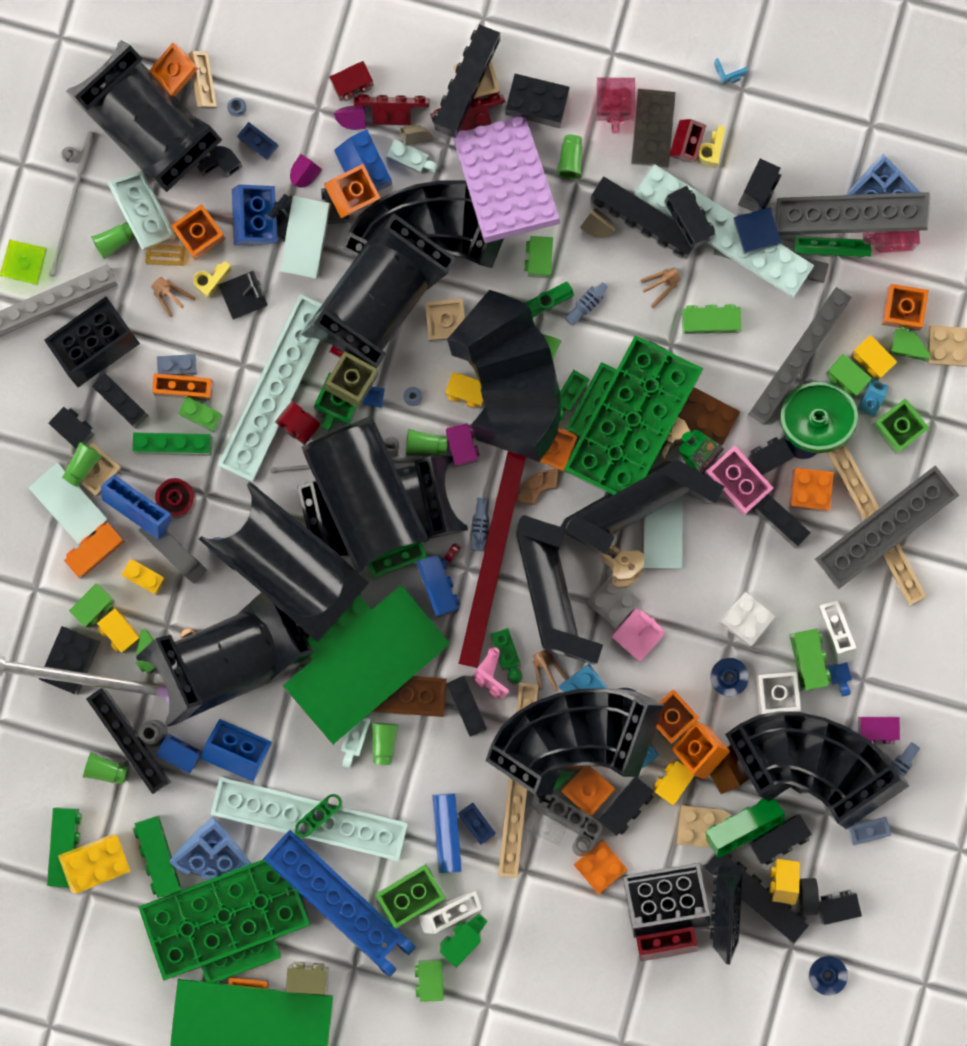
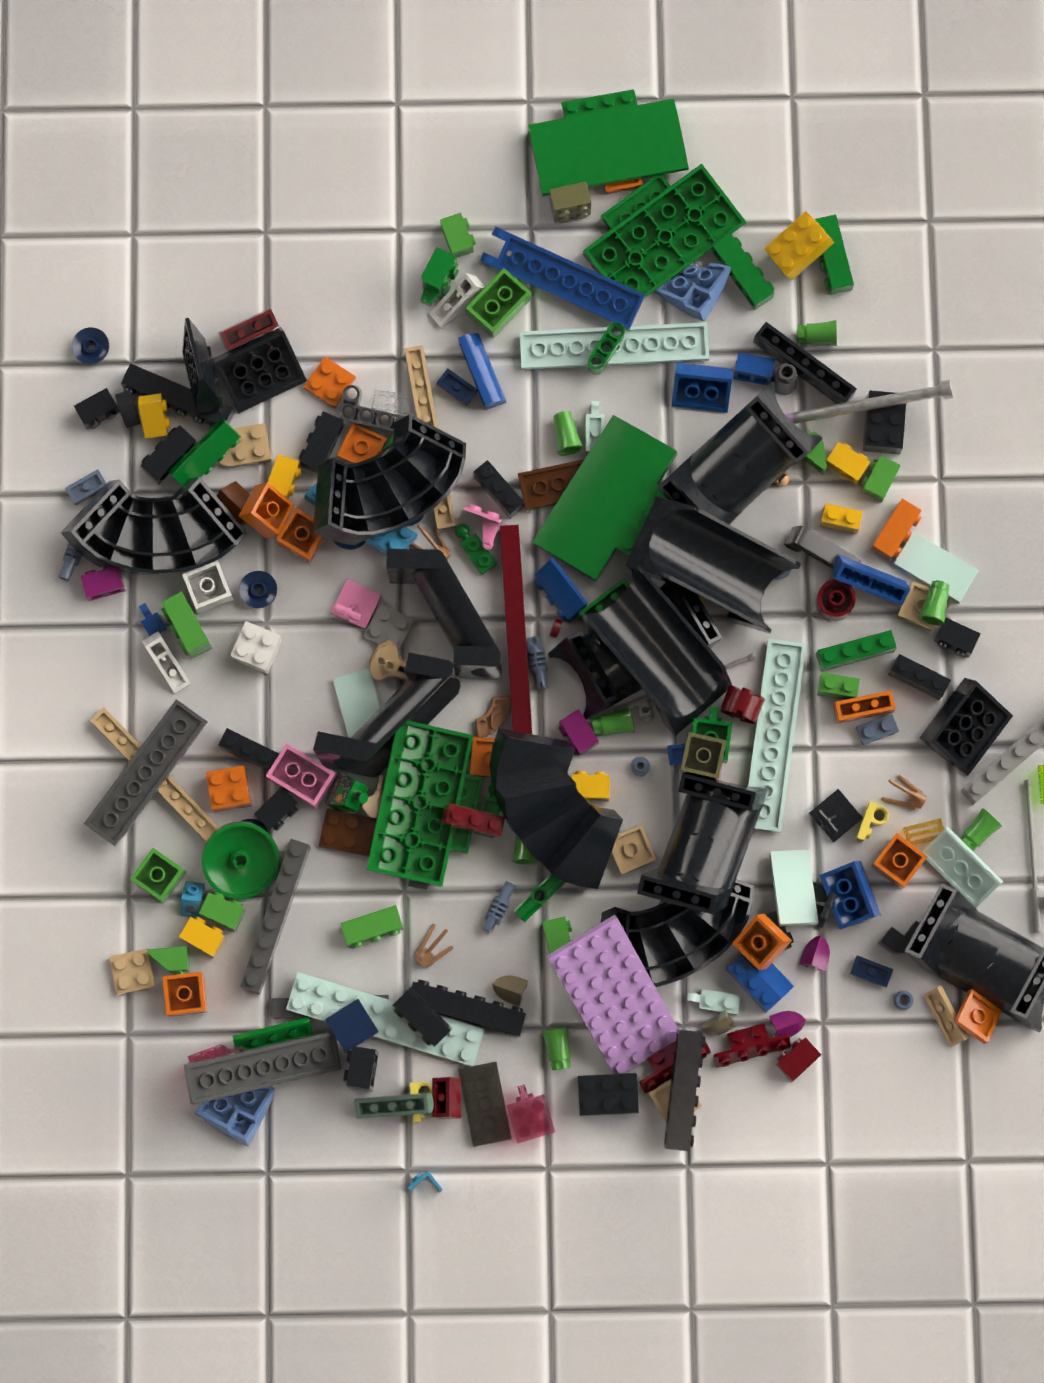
camera: 165 degrees right, 5 degrees down
none -> sand green brick [354,1093,434,1119]
none -> dark red brick [441,803,505,838]

